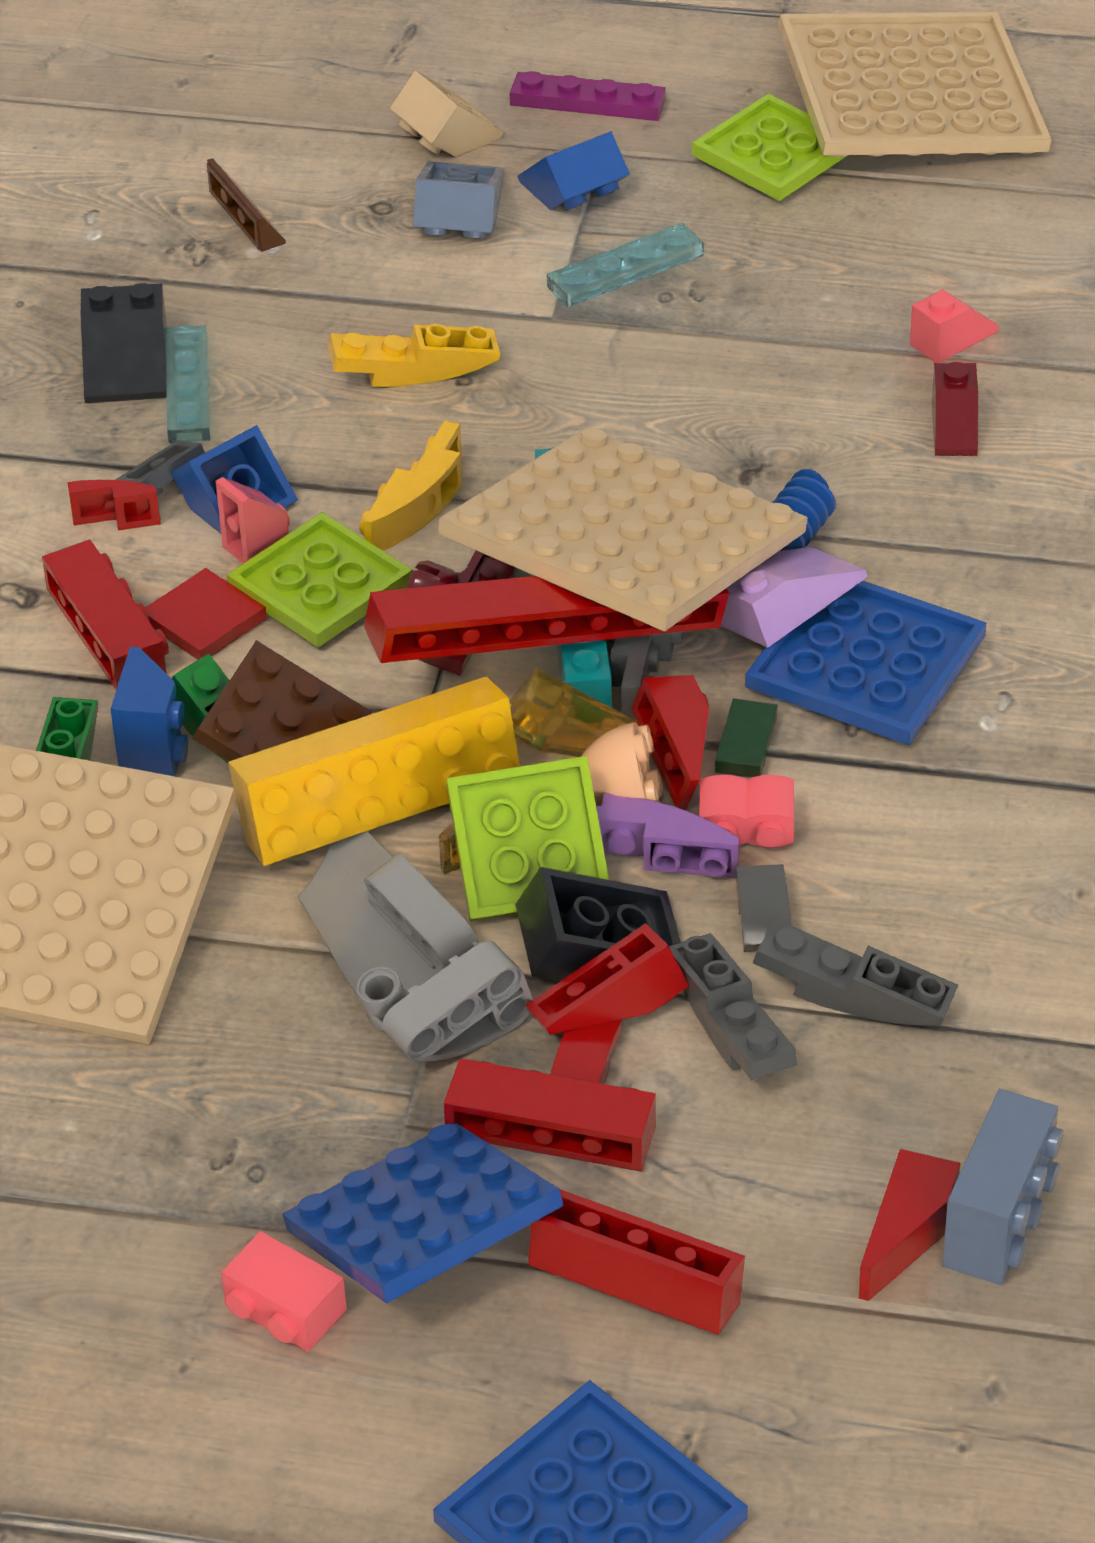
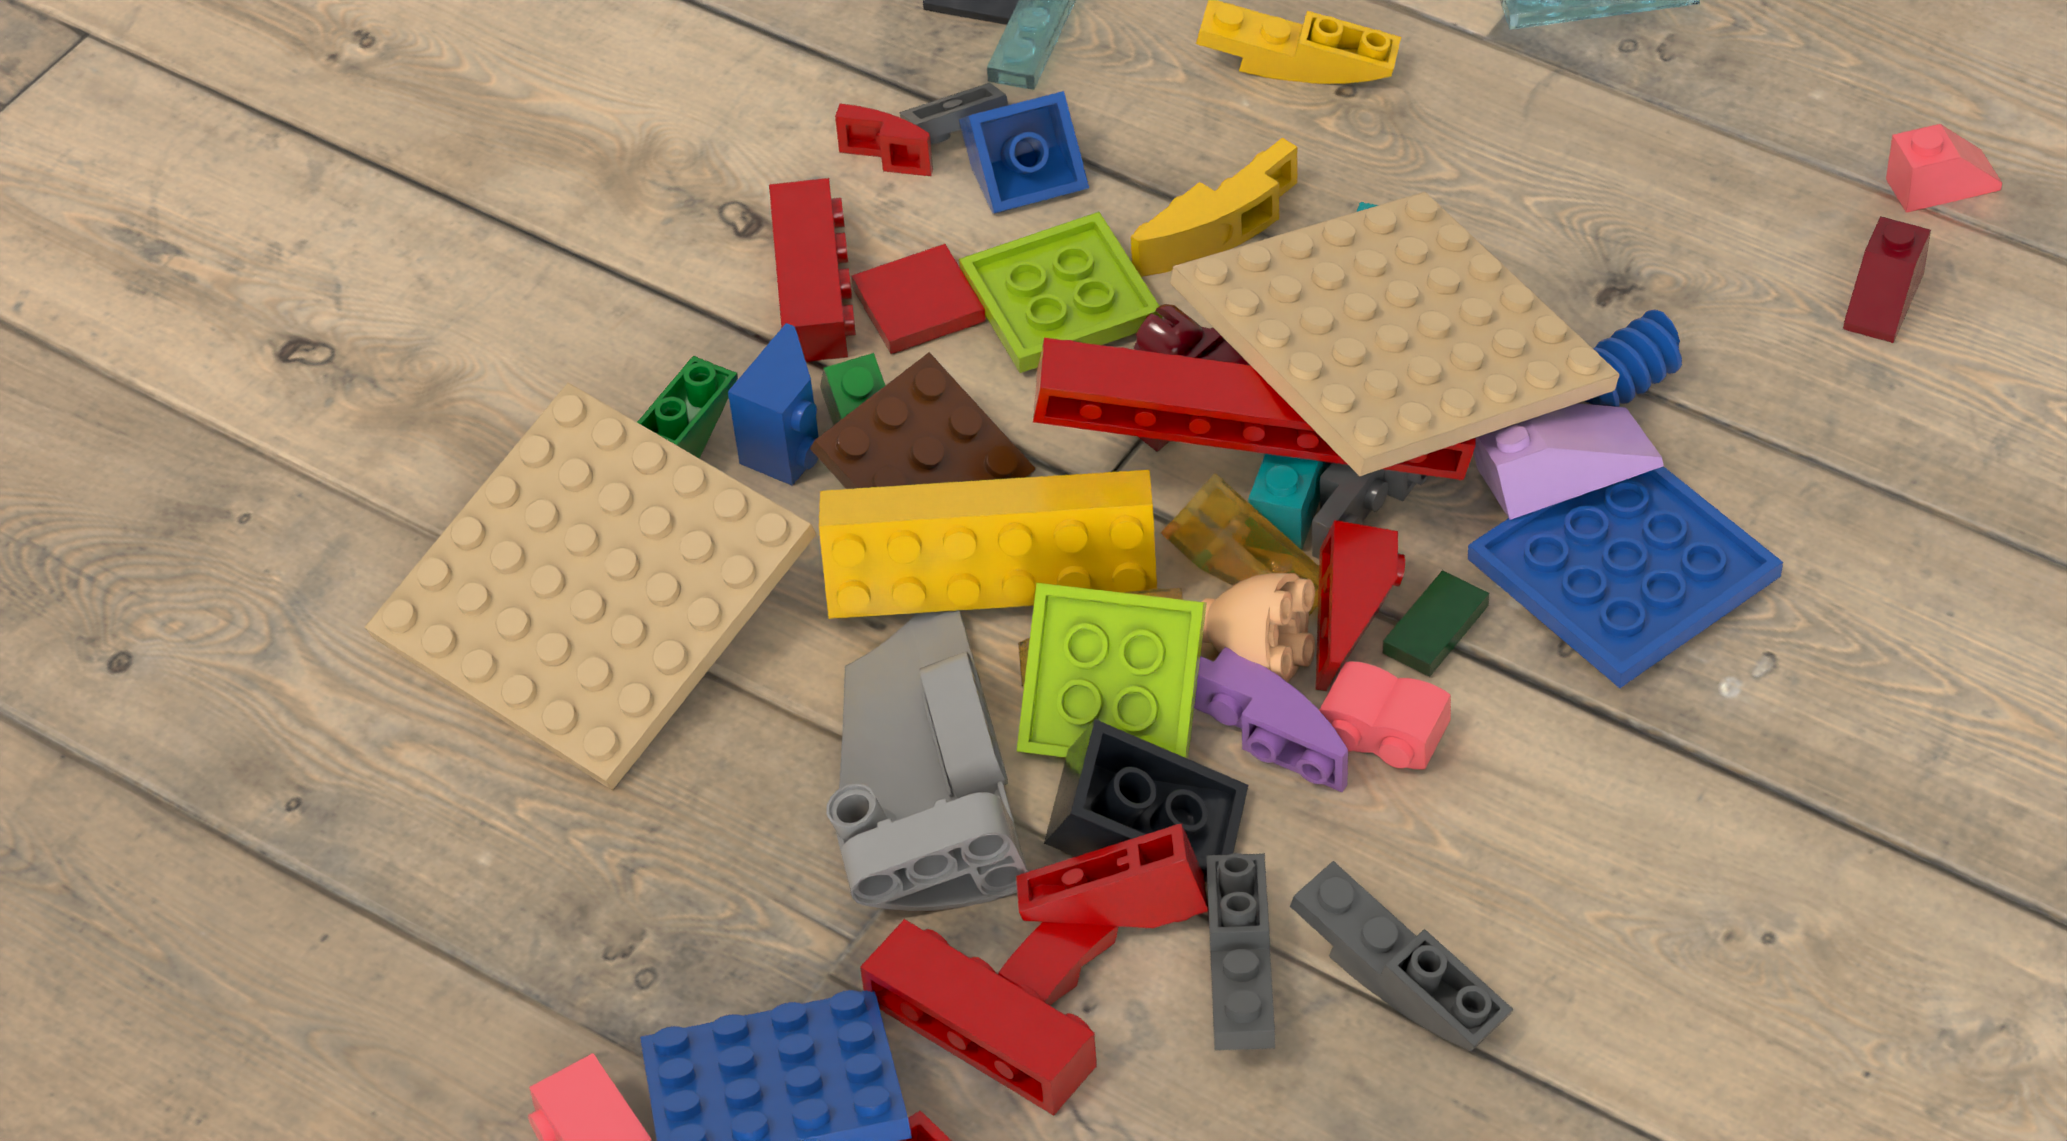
camera: 25 degrees right, 5 degrees up
coral slope [216,477,290,563] -> none
dark grey slope [735,864,791,952] -> none

